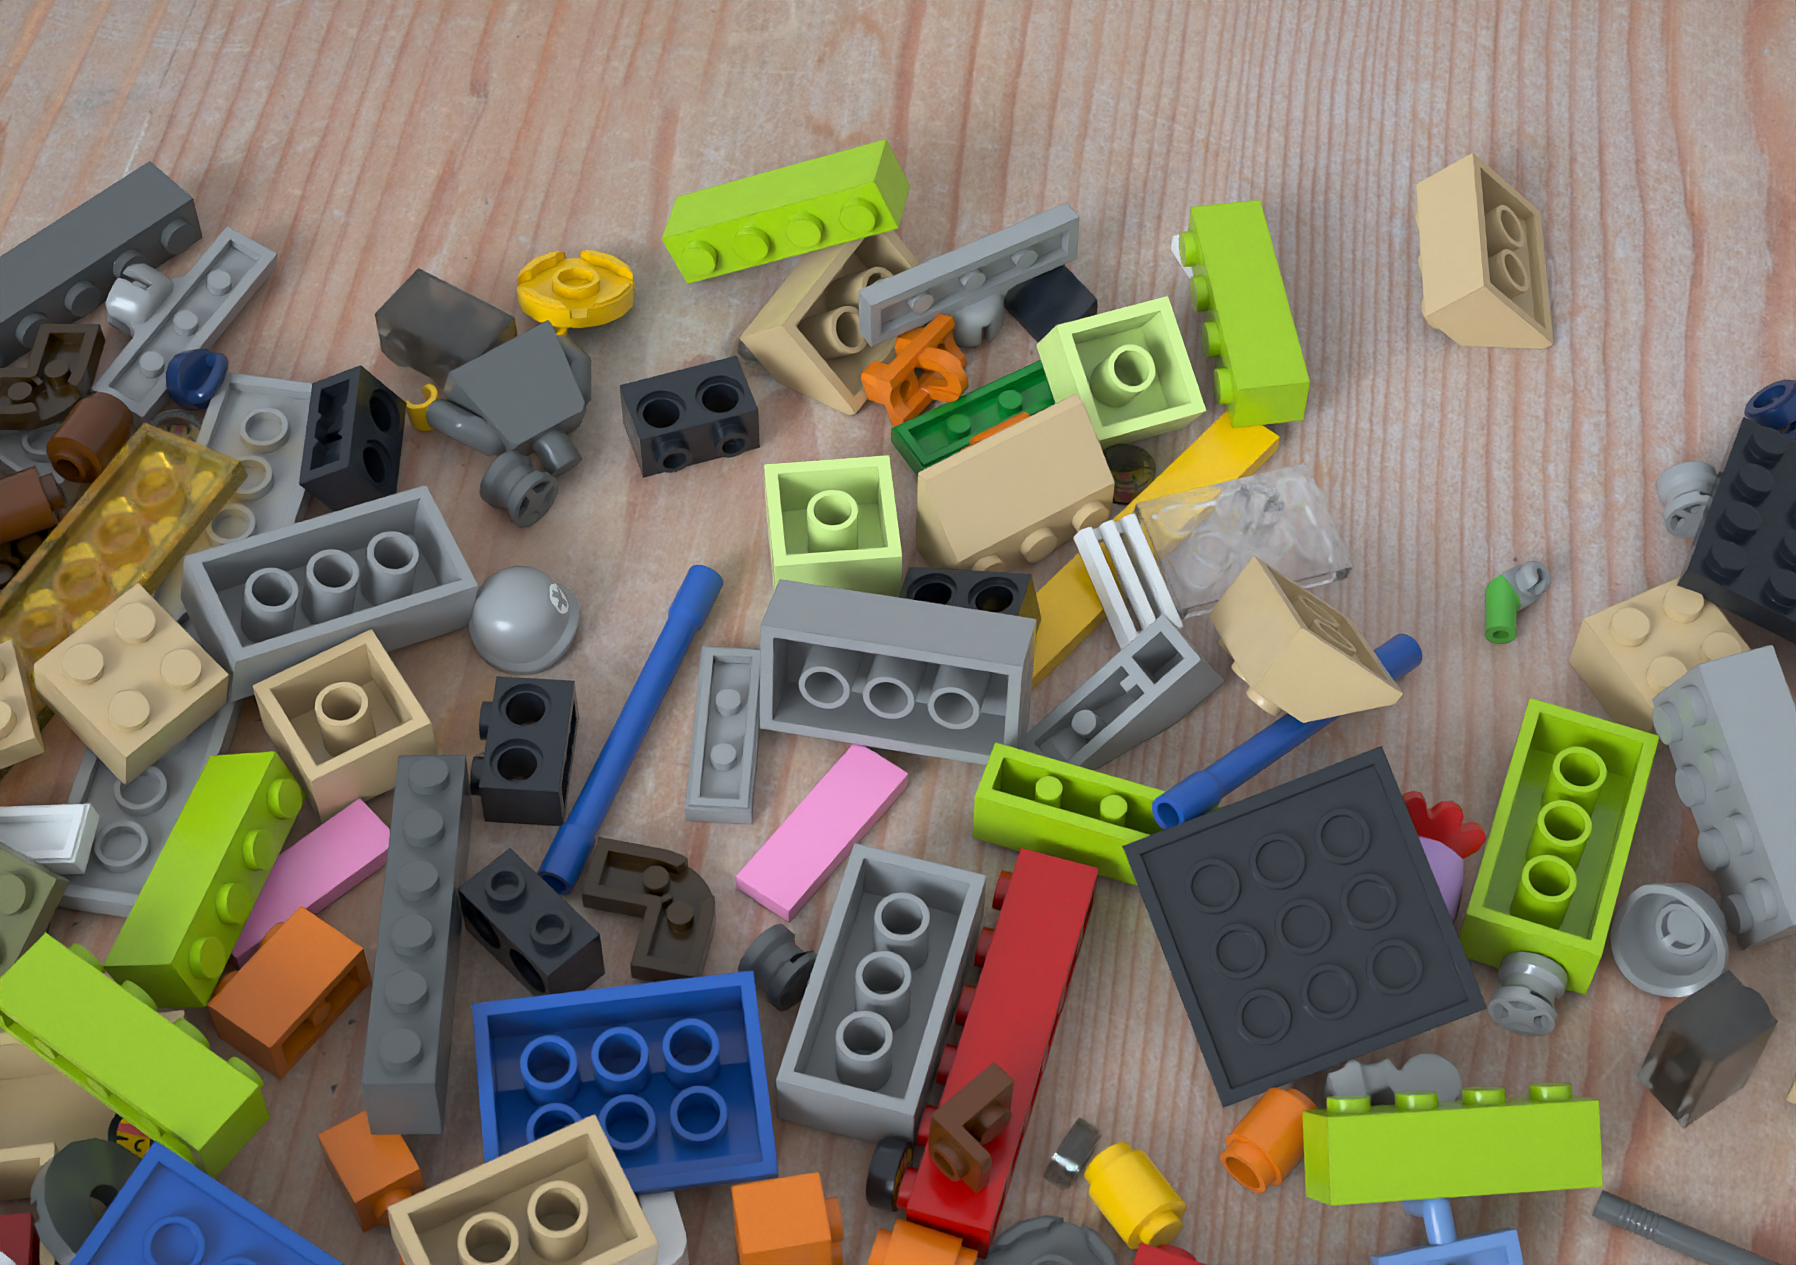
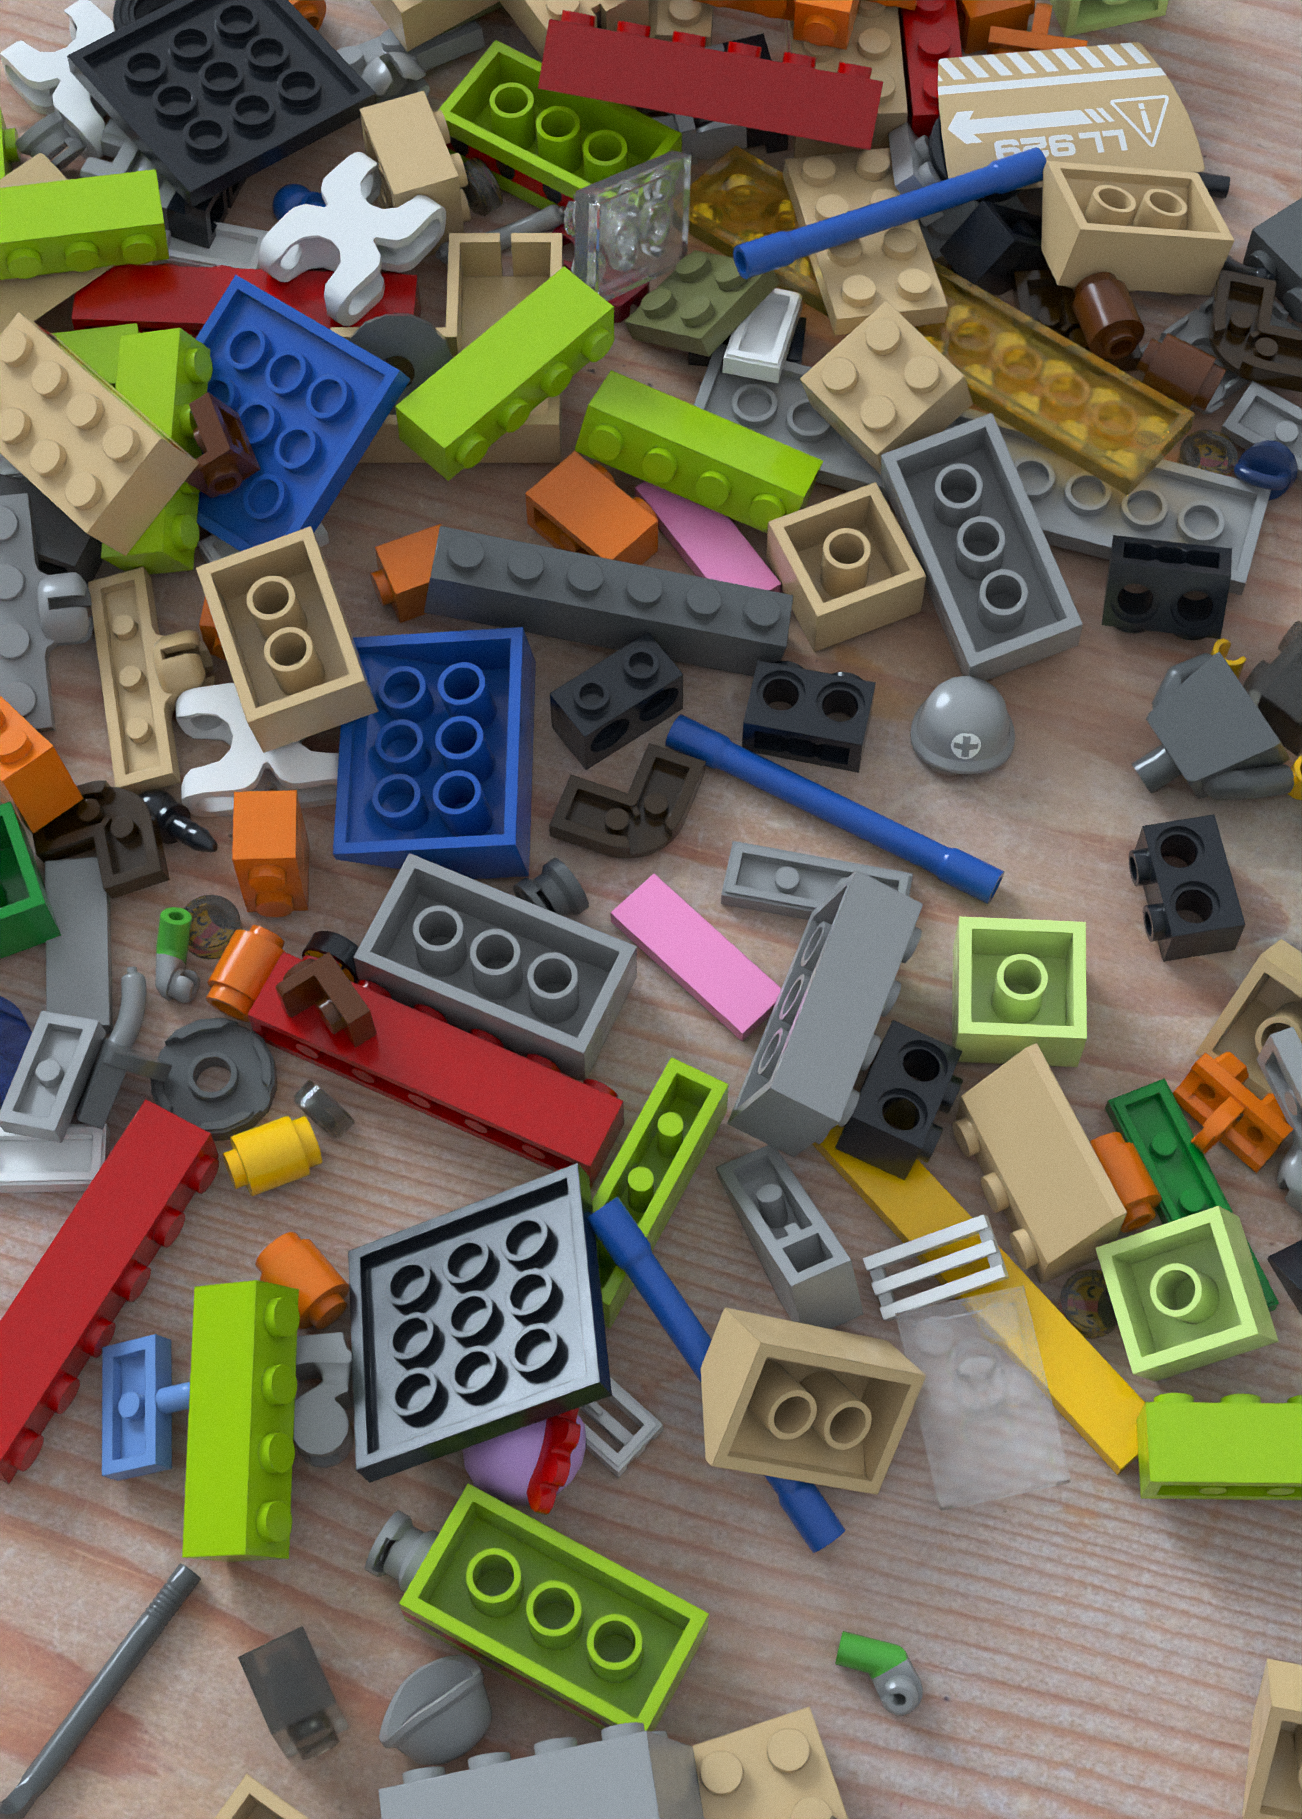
camera: 100 degrees right, 10 degrees up
dark grey wheel [479,449,559,528] -> none

